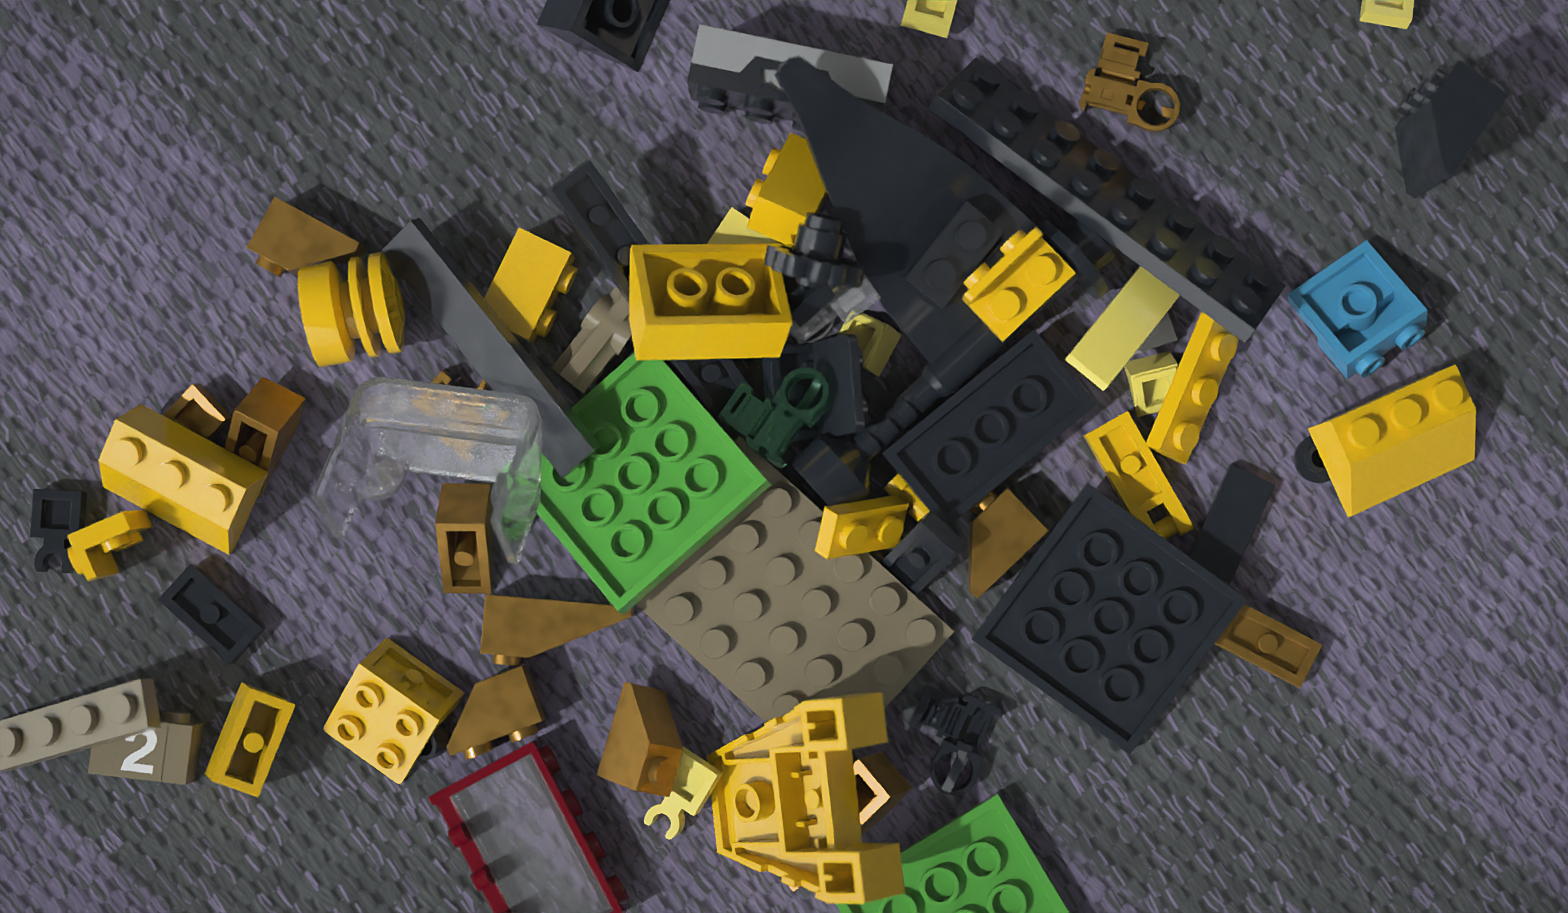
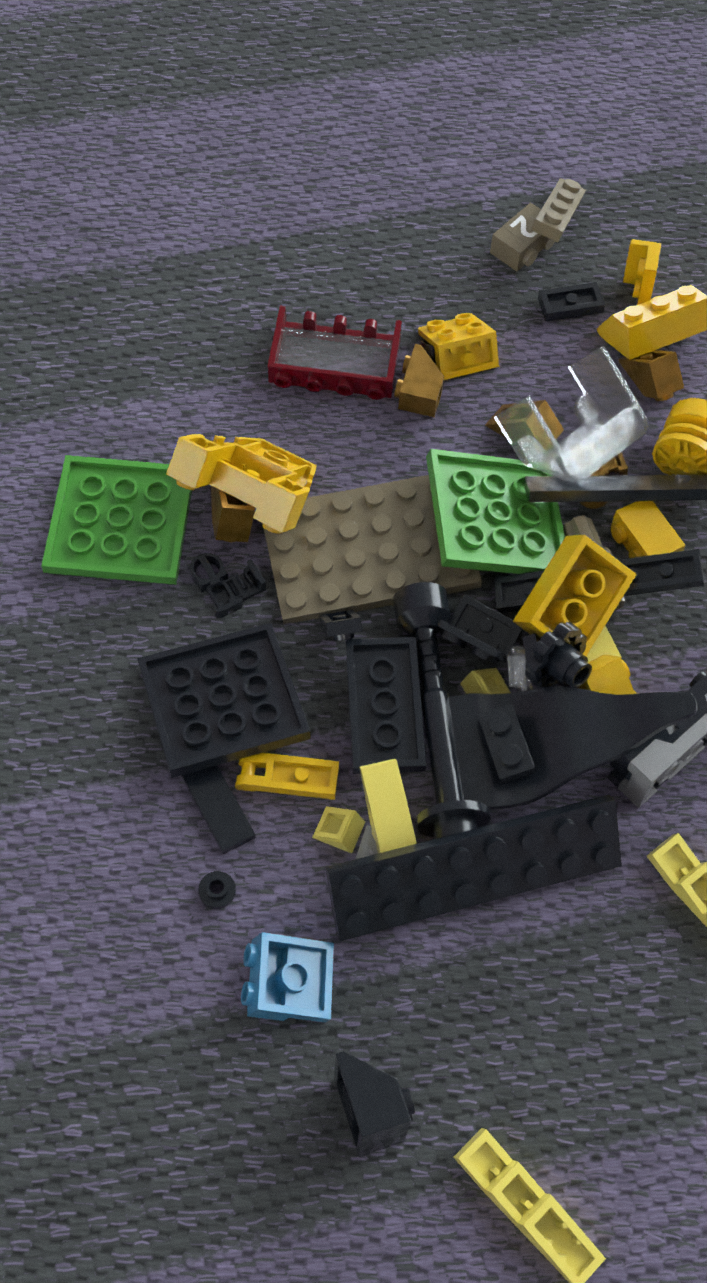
camera: 120 degrees right, 25 degrees down
black plate [30,489,87,573] -> none
pearl gold plate [163,383,232,441] -> none
yellow brick [204,682,296,797] -> none
pearl gold slope [480,594,634,666] -> none
pearl gold slope [597,681,683,797] -> none
light yellow plate [644,746,723,840] -> none
clear green piece [717,368,831,468] -> none
yellow plate [815,495,909,560] -> none
yellow bracket [962,227,1076,342] -> none
pearl gold slope [968,488,1048,599] -> none
pearl gold piece [1079,32,1180,133] -> none
yellow plate [1145,312,1239,465] -> none
pearl gold plate [1215,604,1322,688] -> none
yellow slope [1308,364,1476,517] -> none

